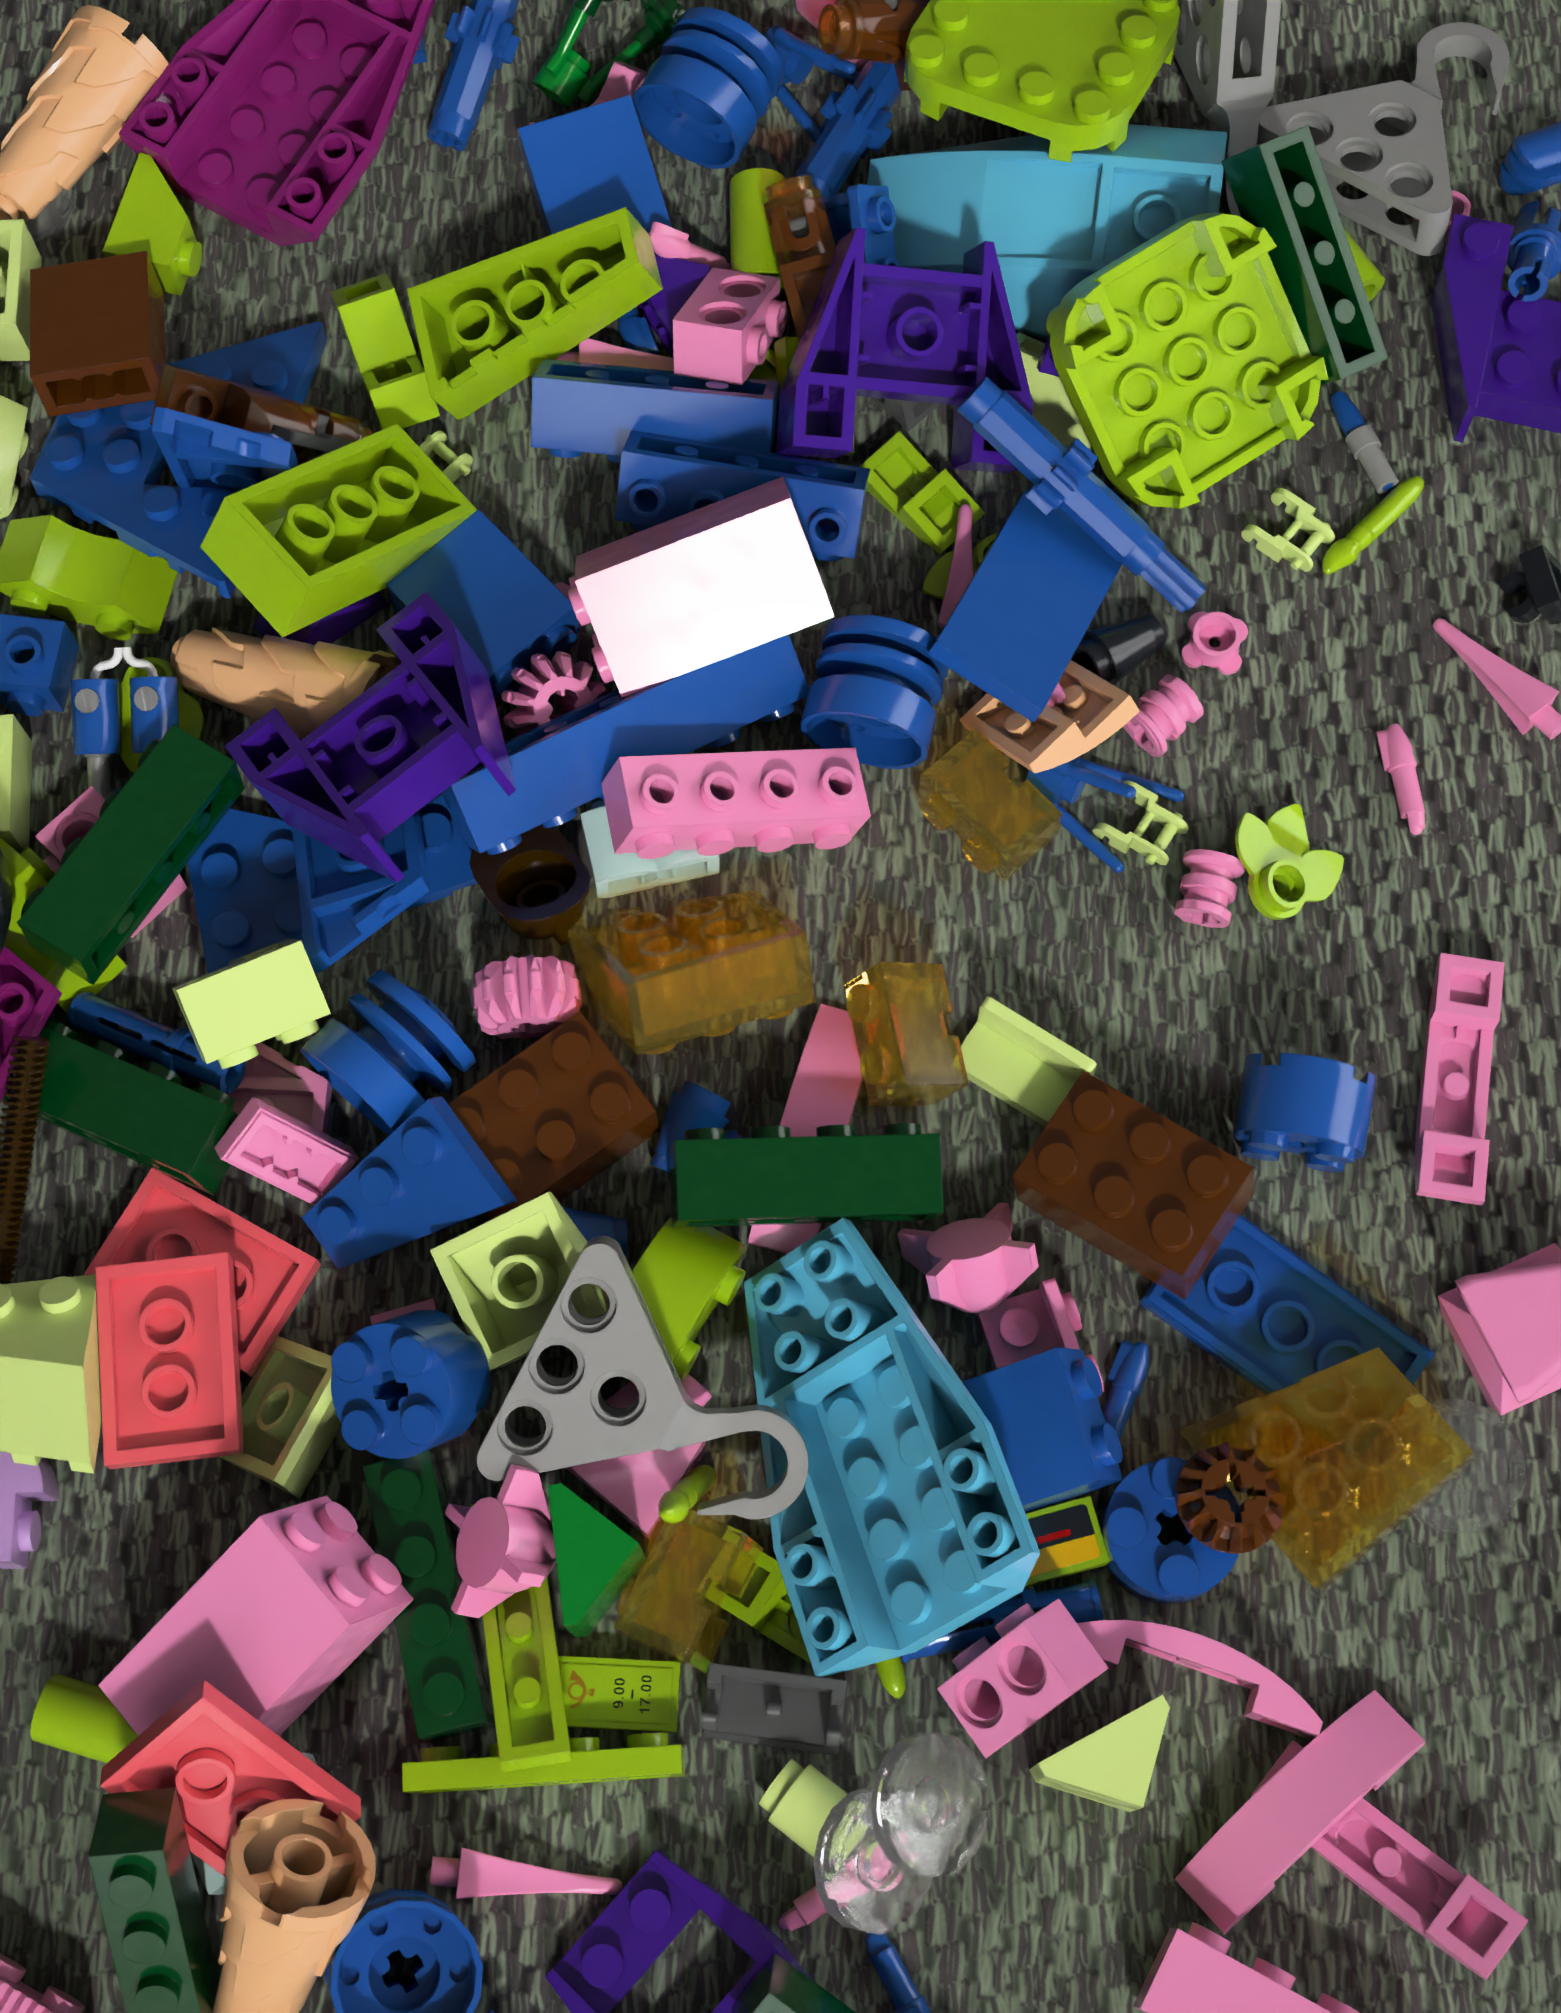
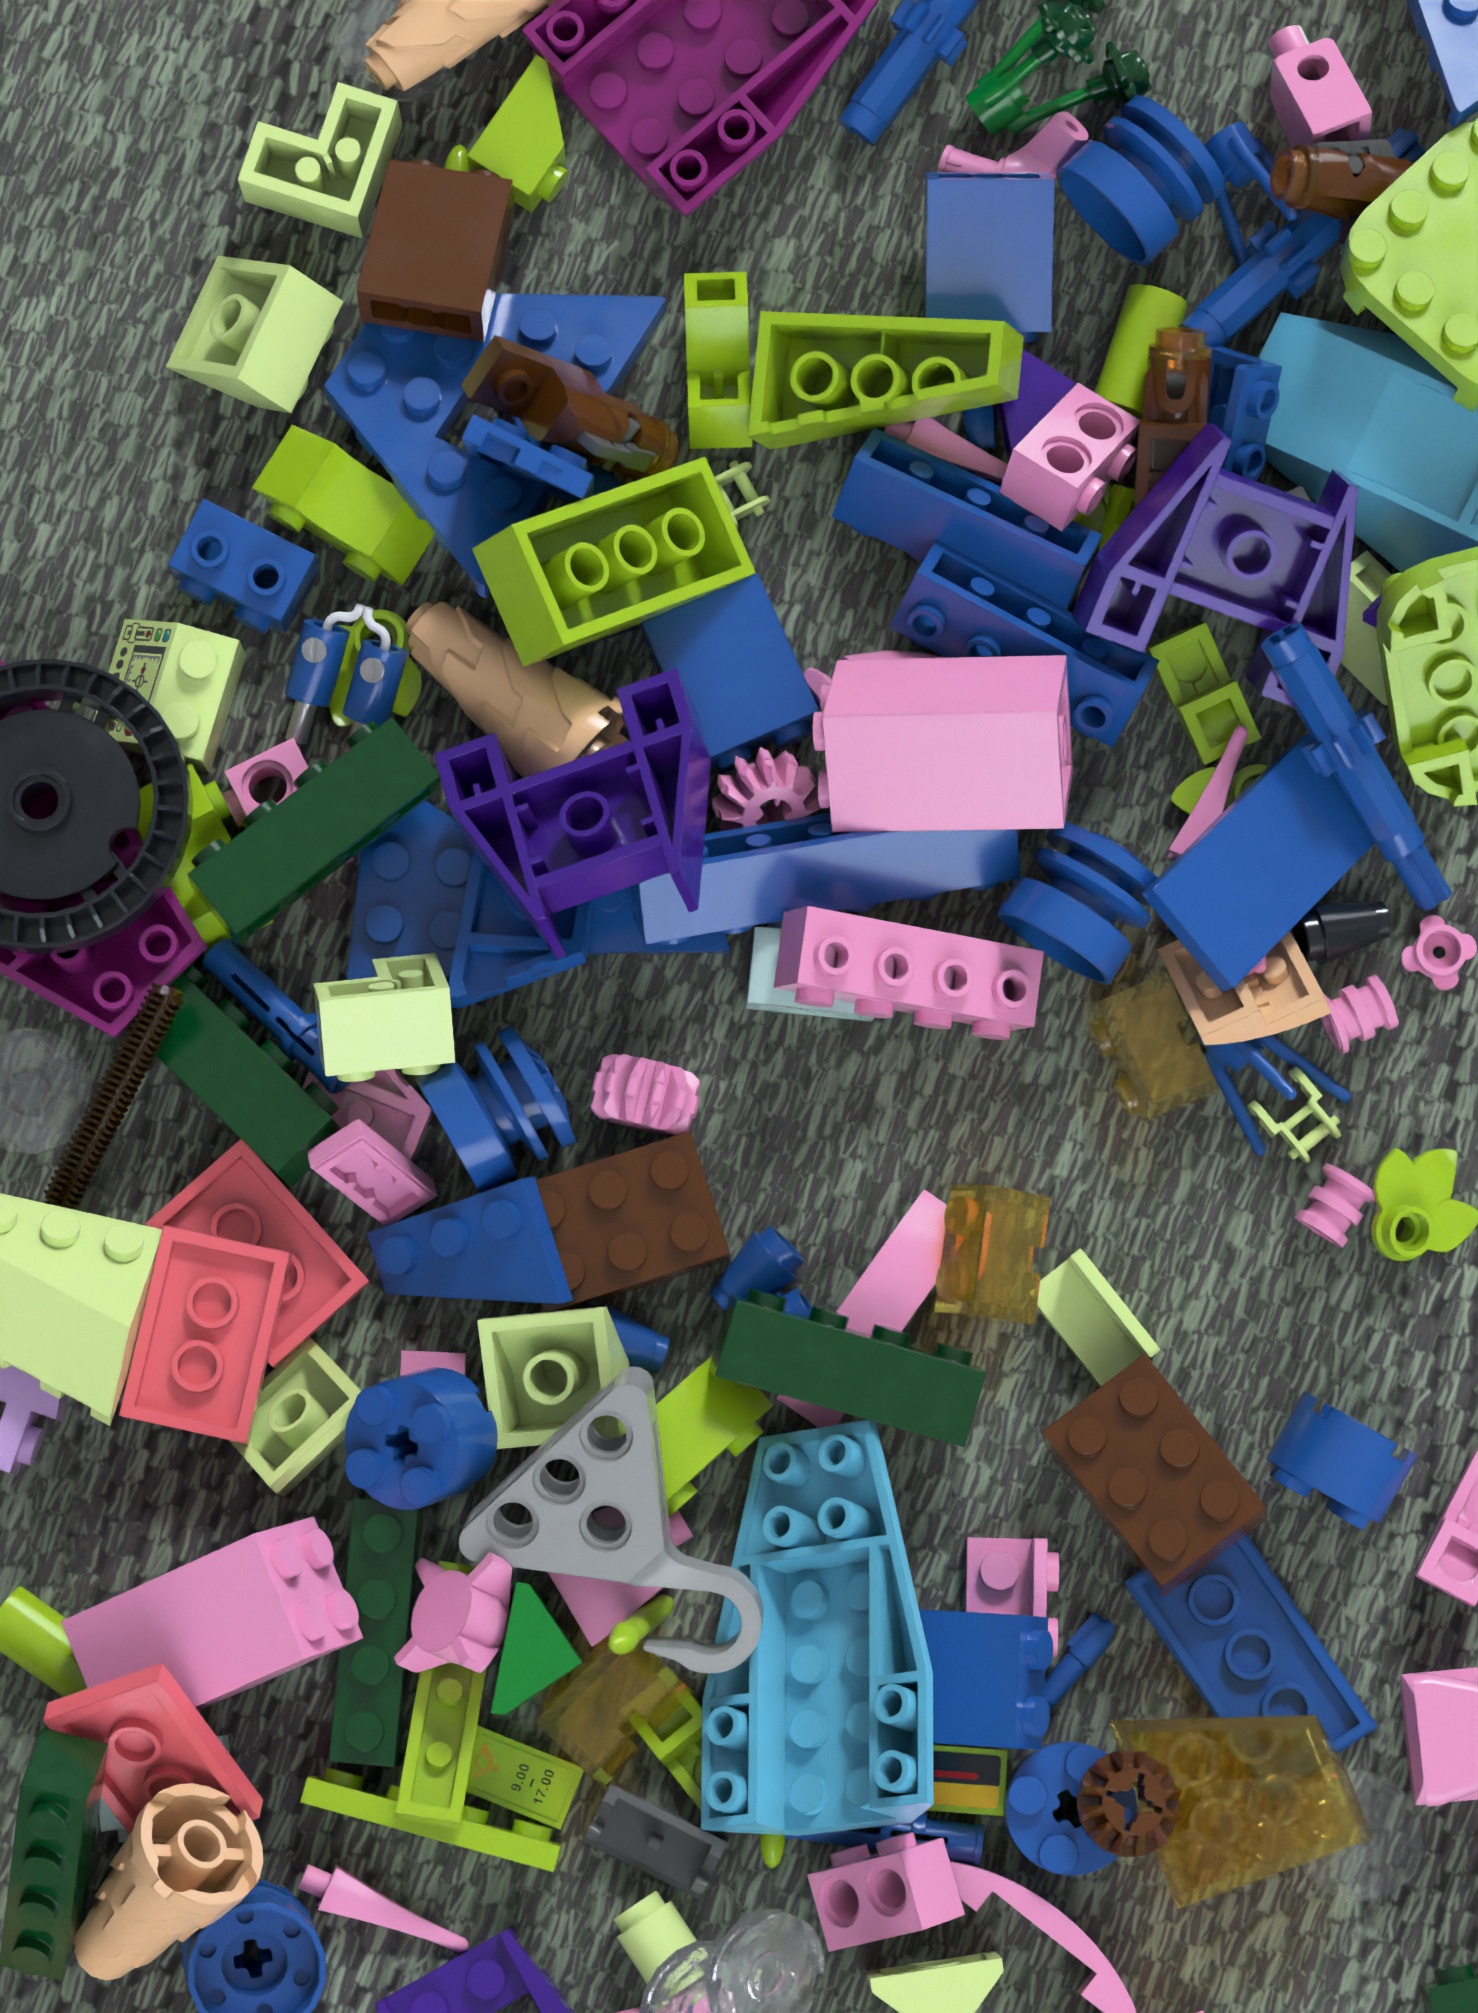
camera: 15 degrees right, 10 degrees up
dark brown piece [469,824,592,946] -> none
clear yellow wedge [568,890,815,1055] -> none
bright pink piece [648,222,731,270] -> none
bright pink piece [897,1202,1039,1313] -> none

